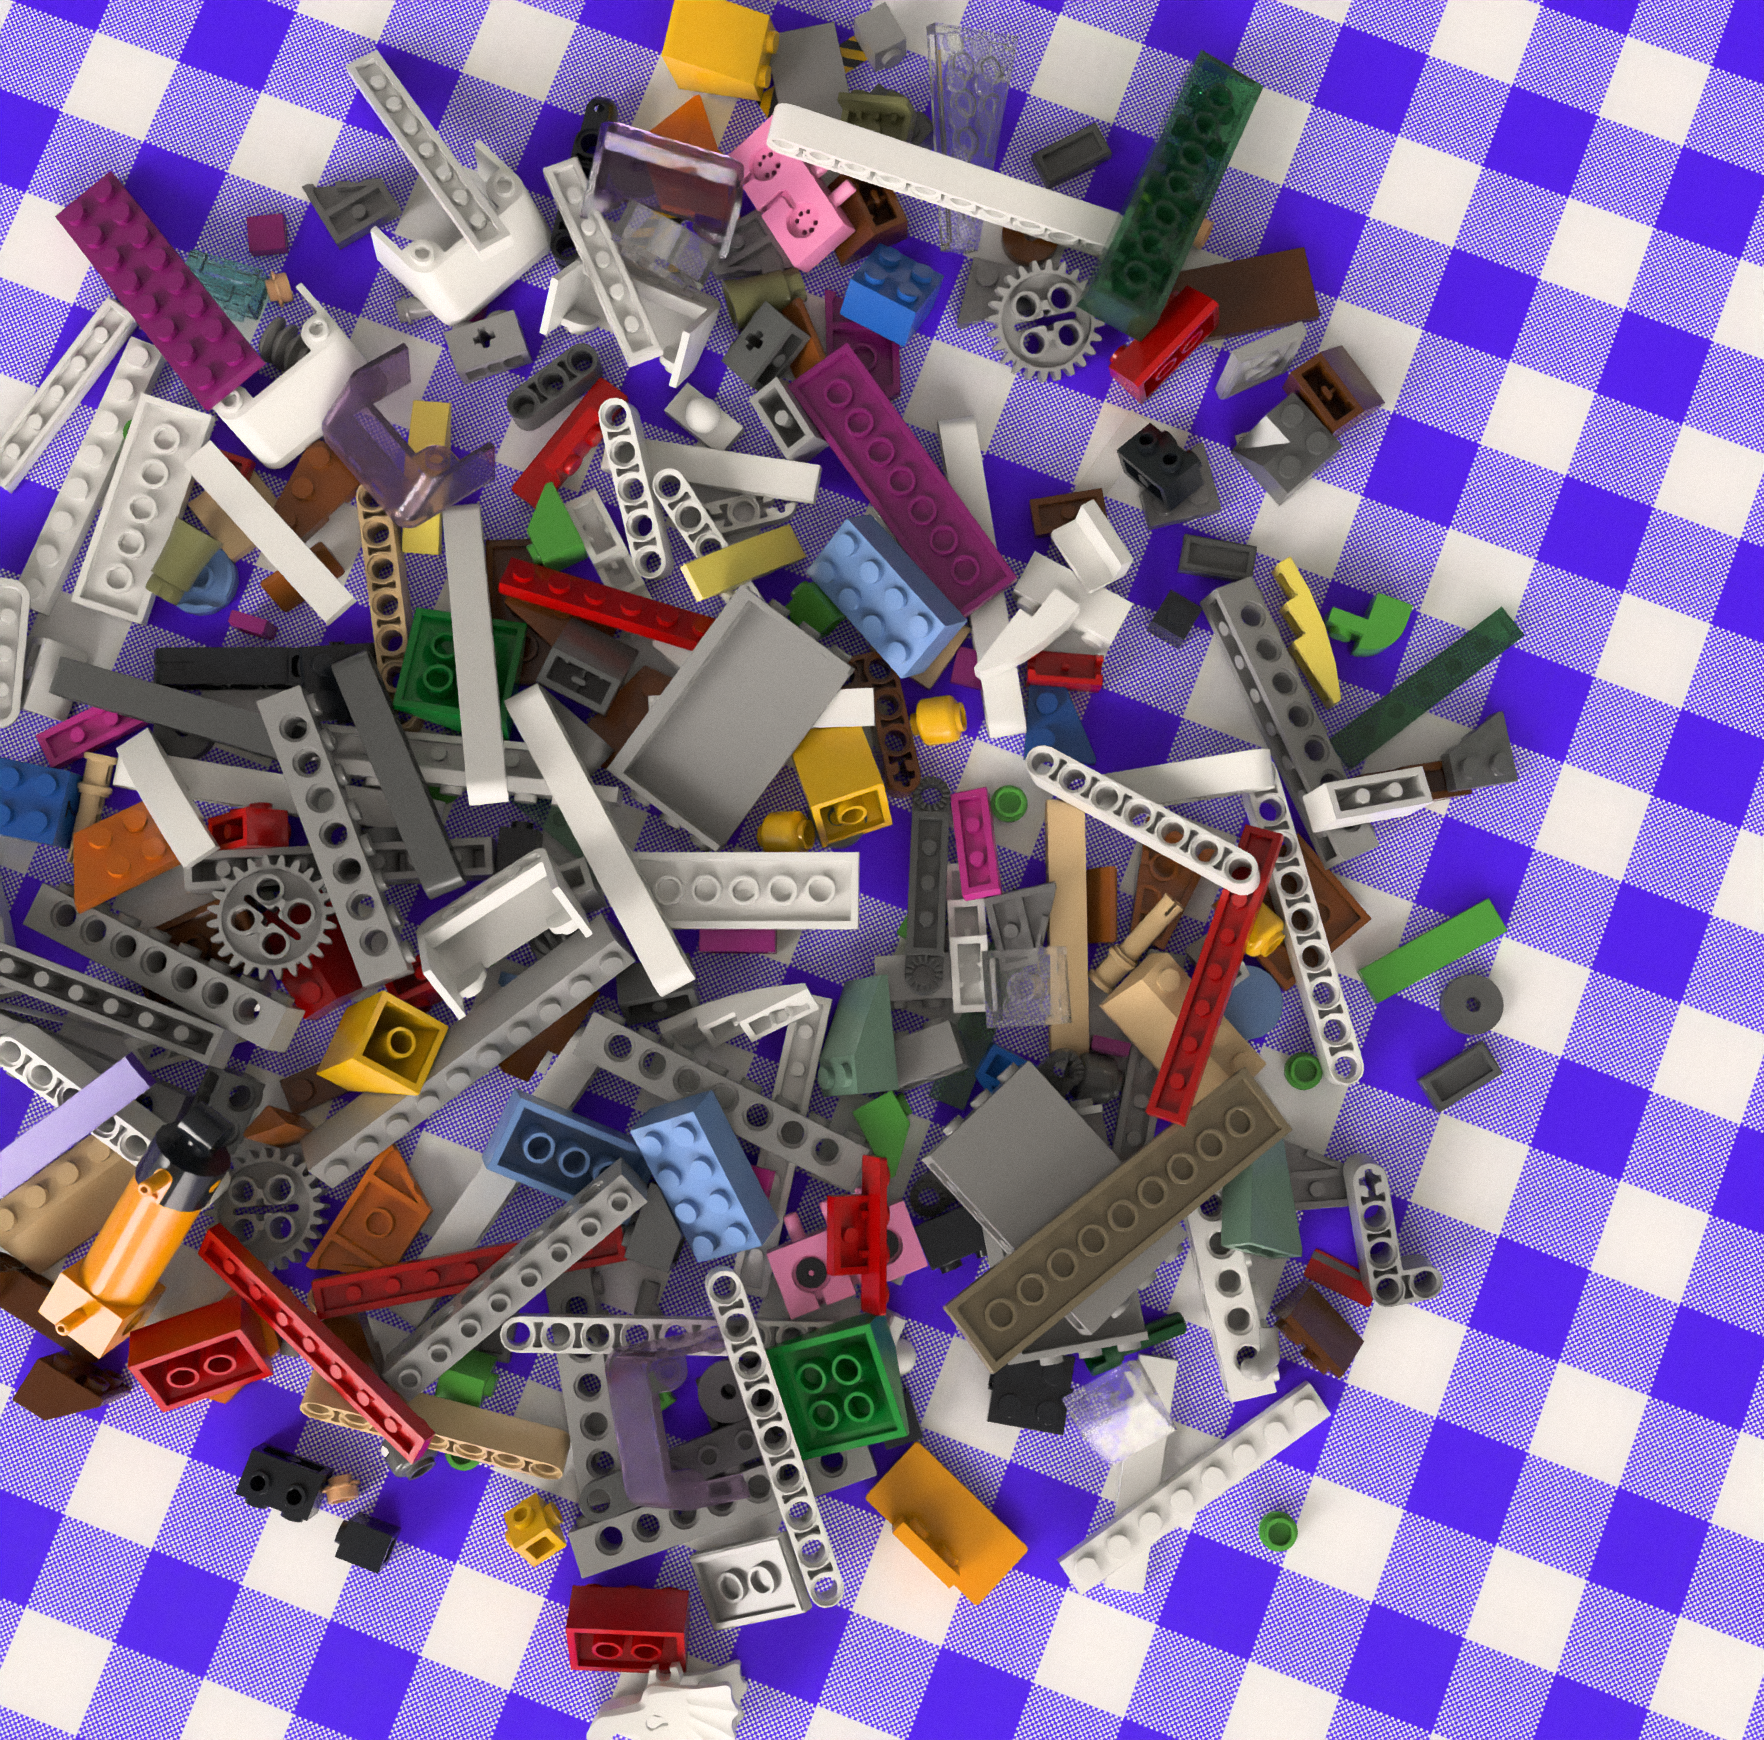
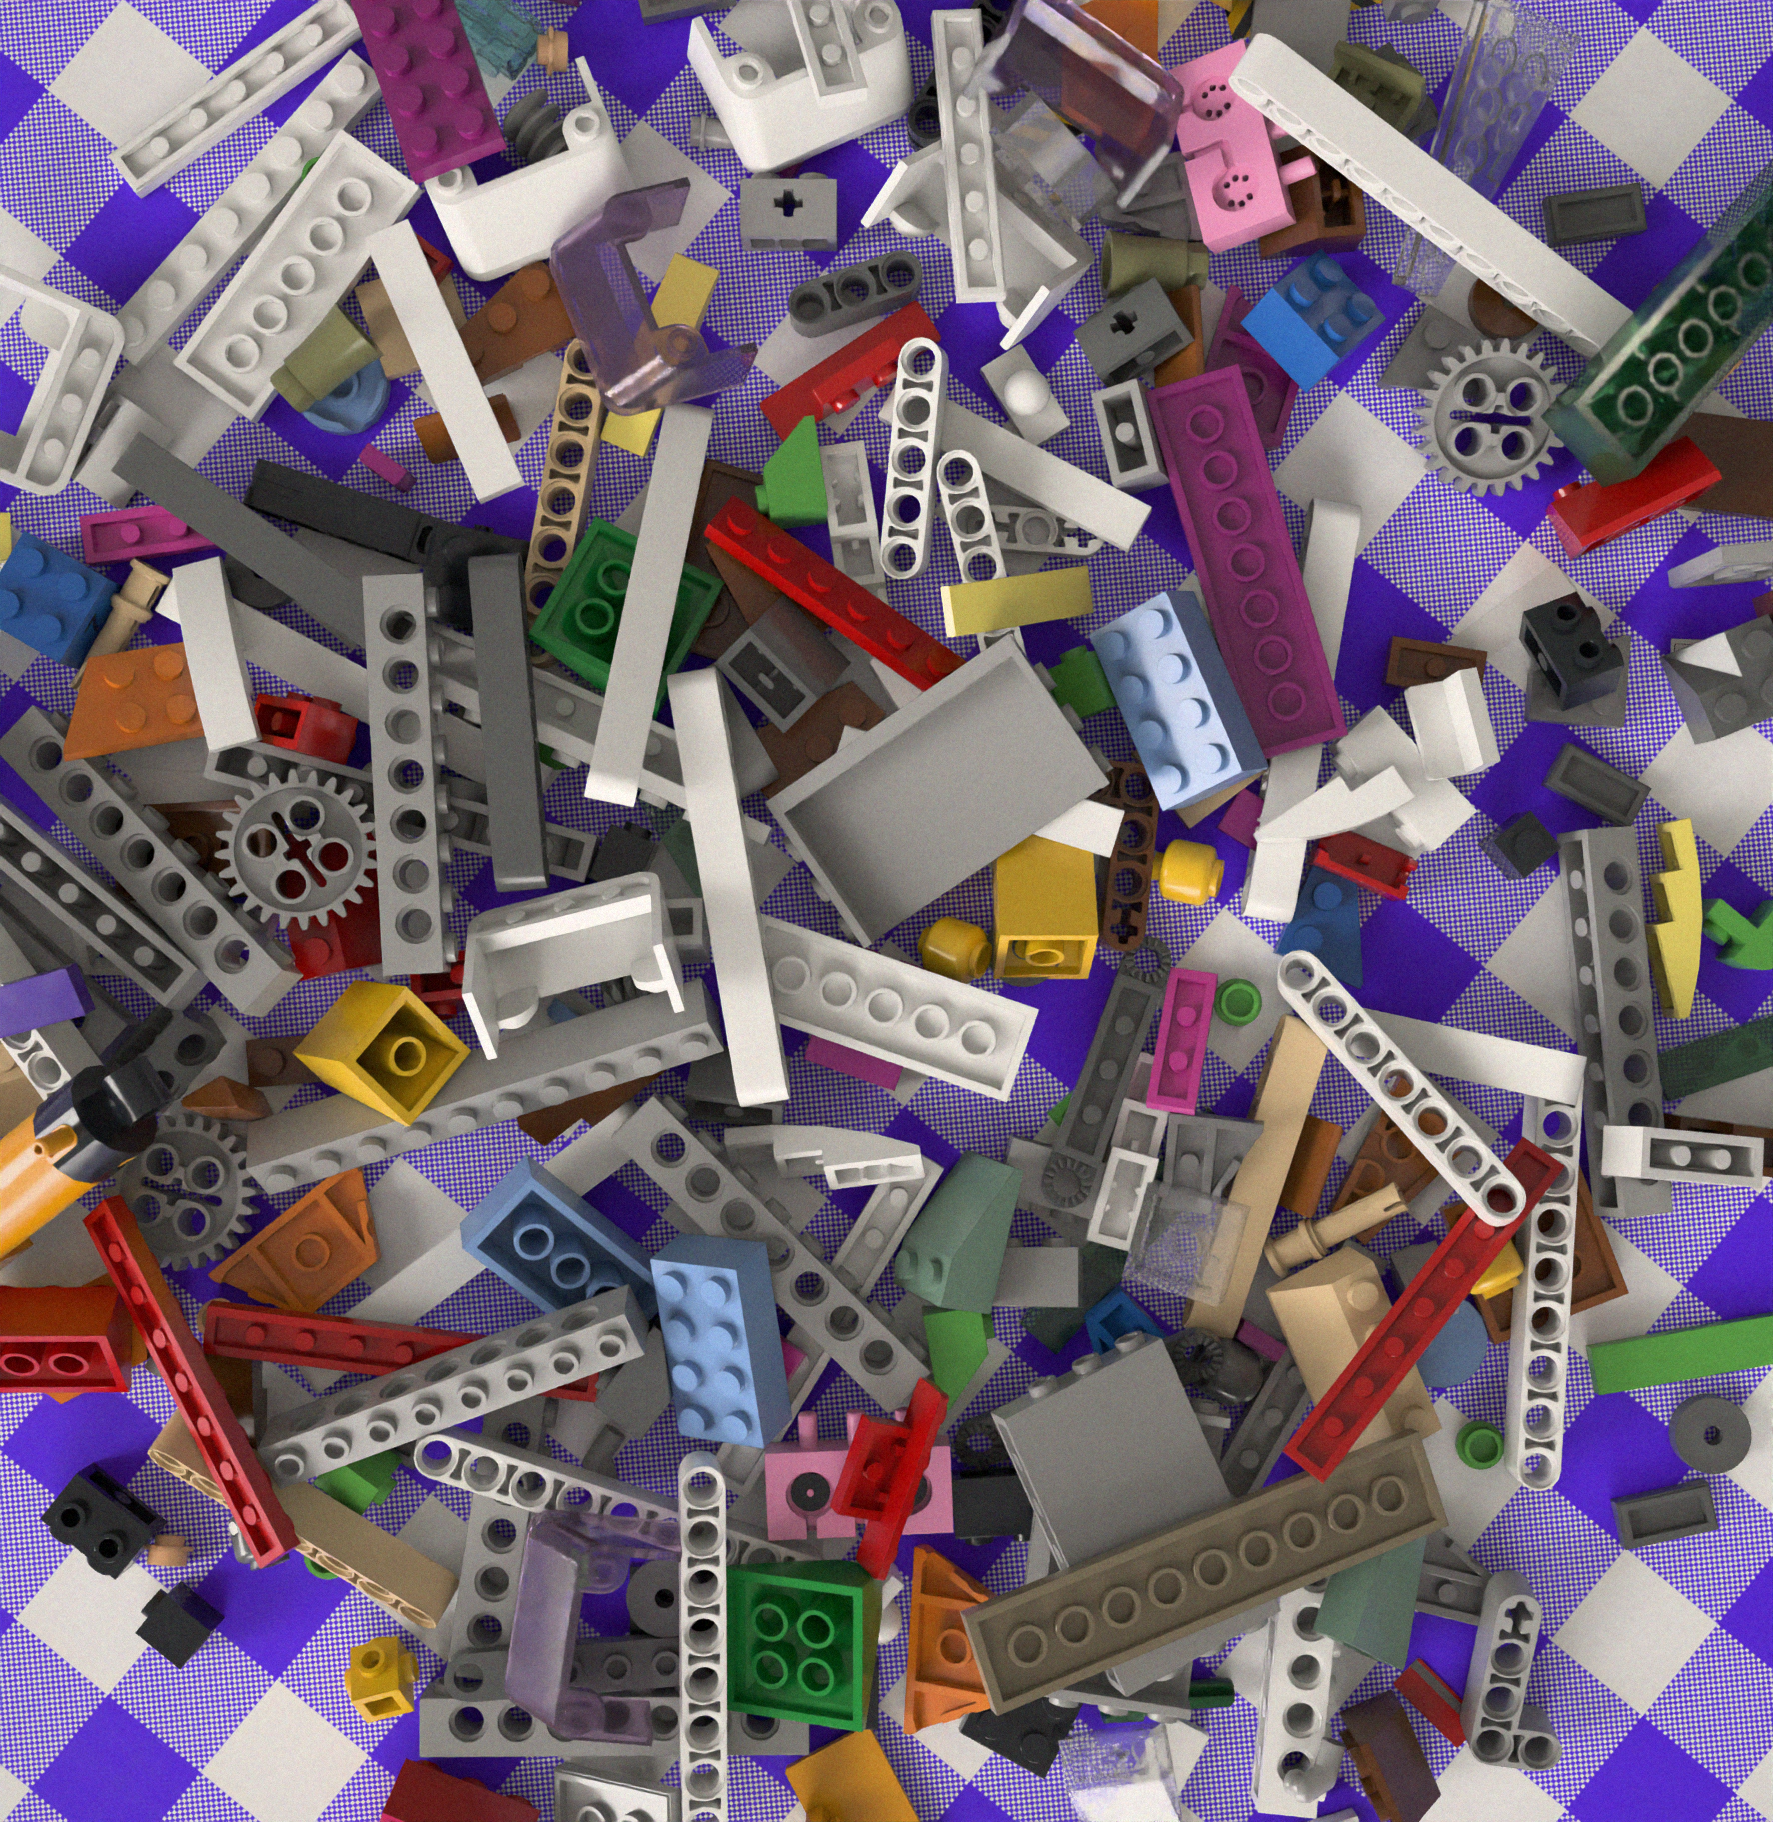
camera: 10 degrees right, 5 degrees up
none -> orange wing [903,1543,998,1735]

